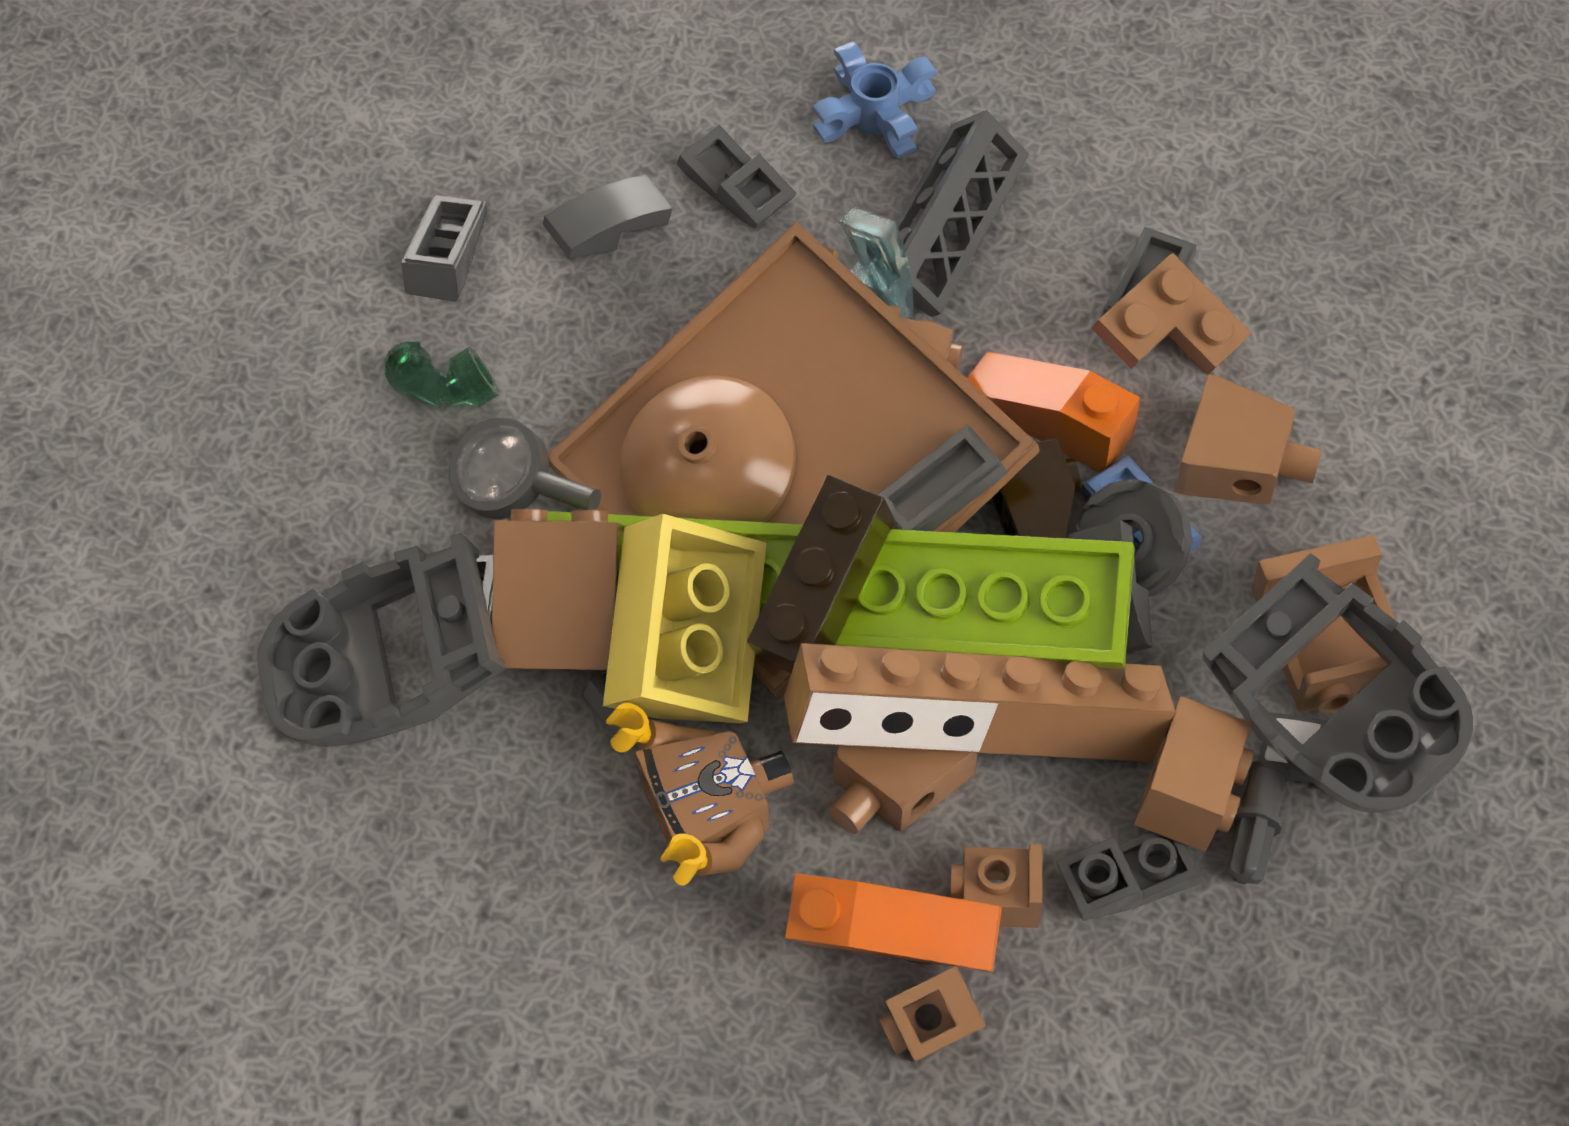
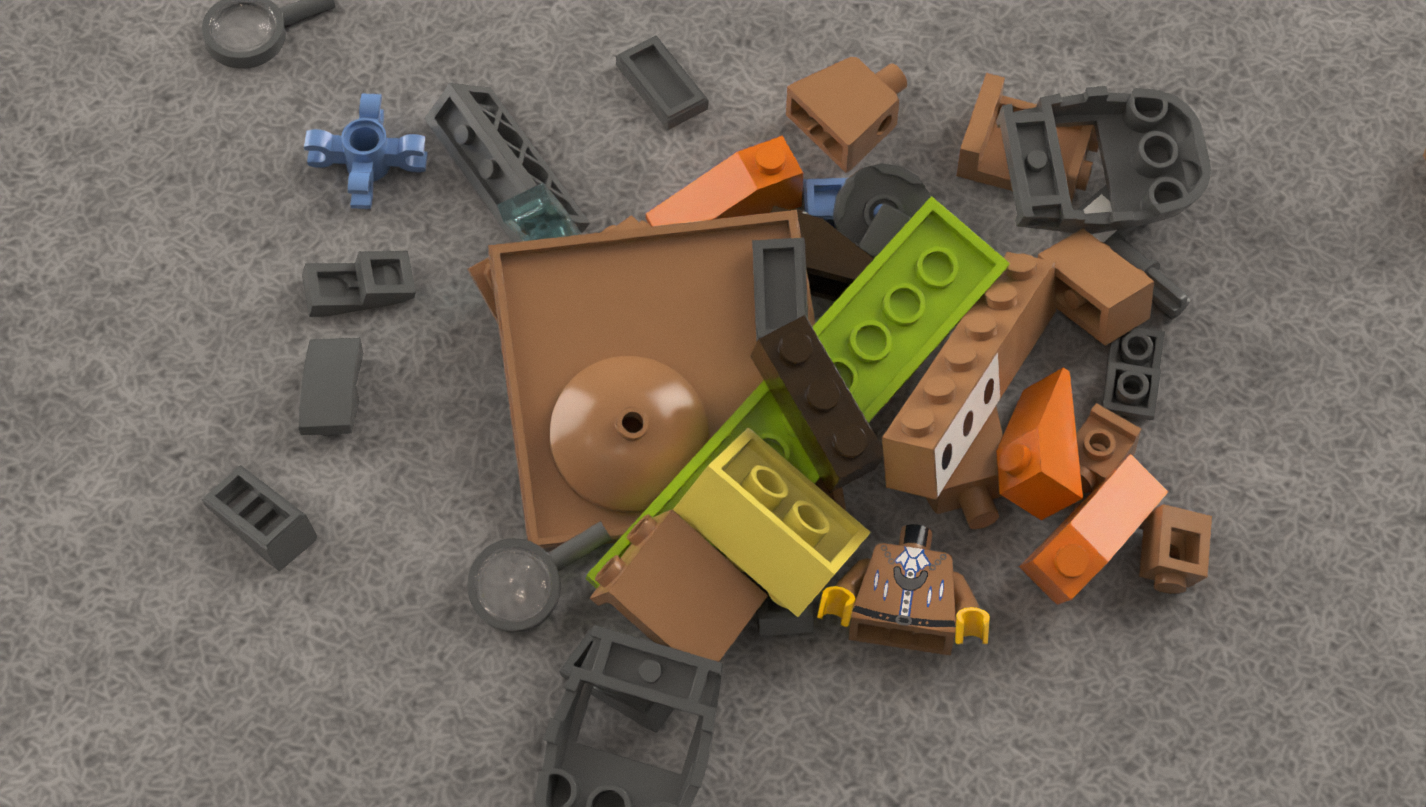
camera: 60 degrees left, 0 degrees up
clear green arm [384,341,500,408] -> none
medium nougat plate [1091,252,1252,374] -> none
none -> orange slope [996,367,1083,521]

